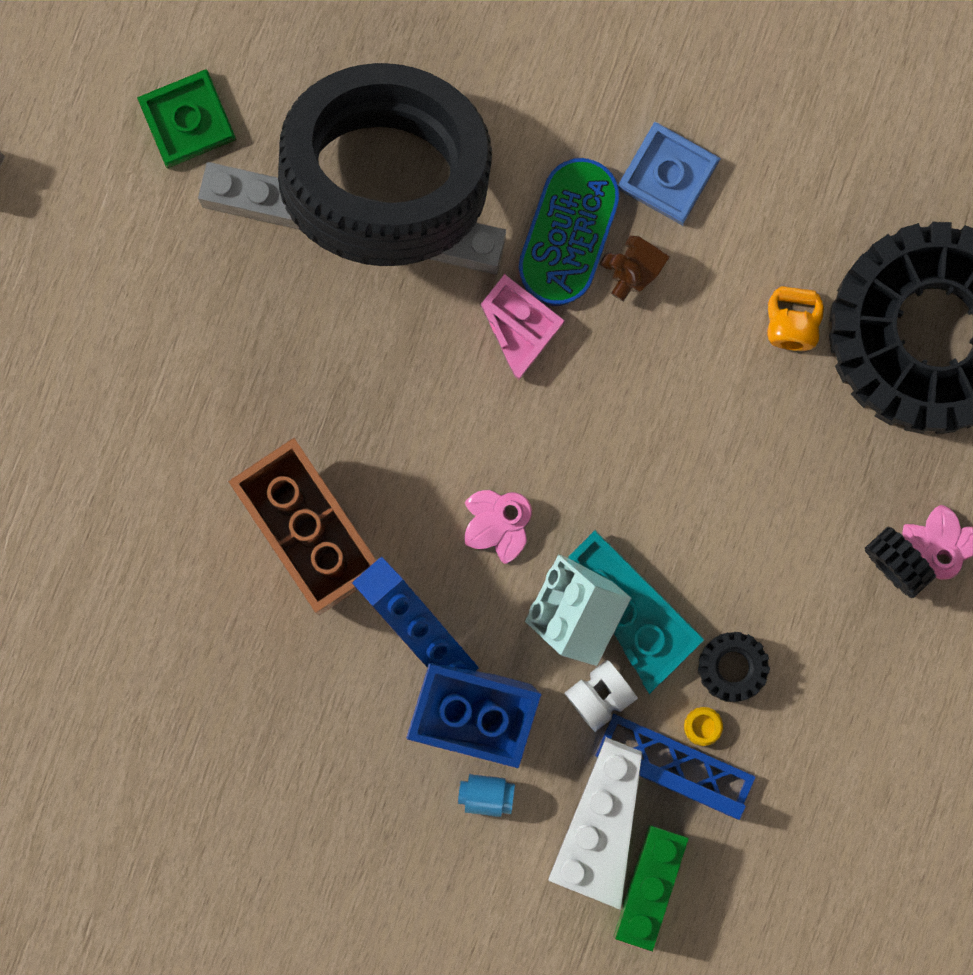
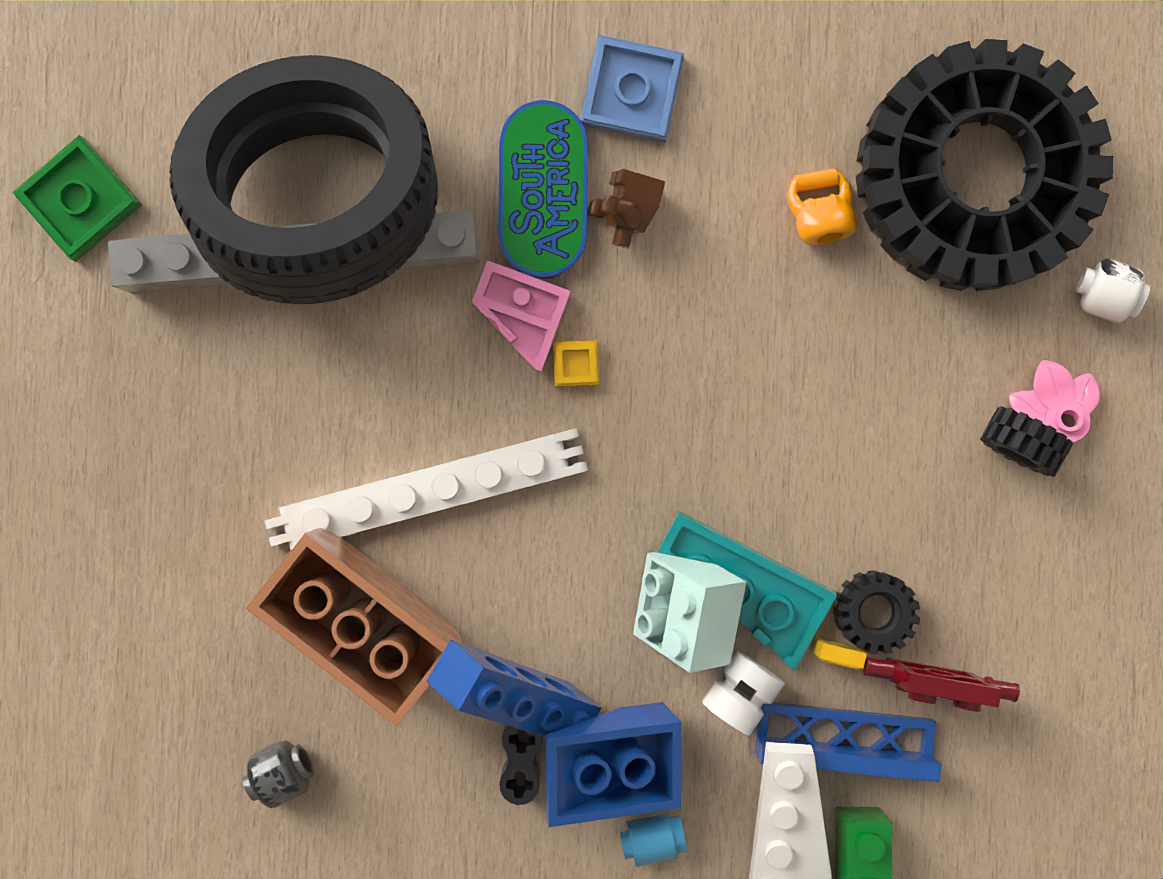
camera: 25 degrees left, 5 degrees up
bright pink plate [465,490,532,564] -> none
yellow tile [683,707,723,746] -> none
none -> dark grey head [243,740,314,808]
none -> white hinge [264,428,588,550]
none -> black axle [499,725,543,805]
none -> yellow tile [553,340,599,387]
none -> yellow tile [811,636,867,670]
none -> dark red plate [863,657,1020,712]

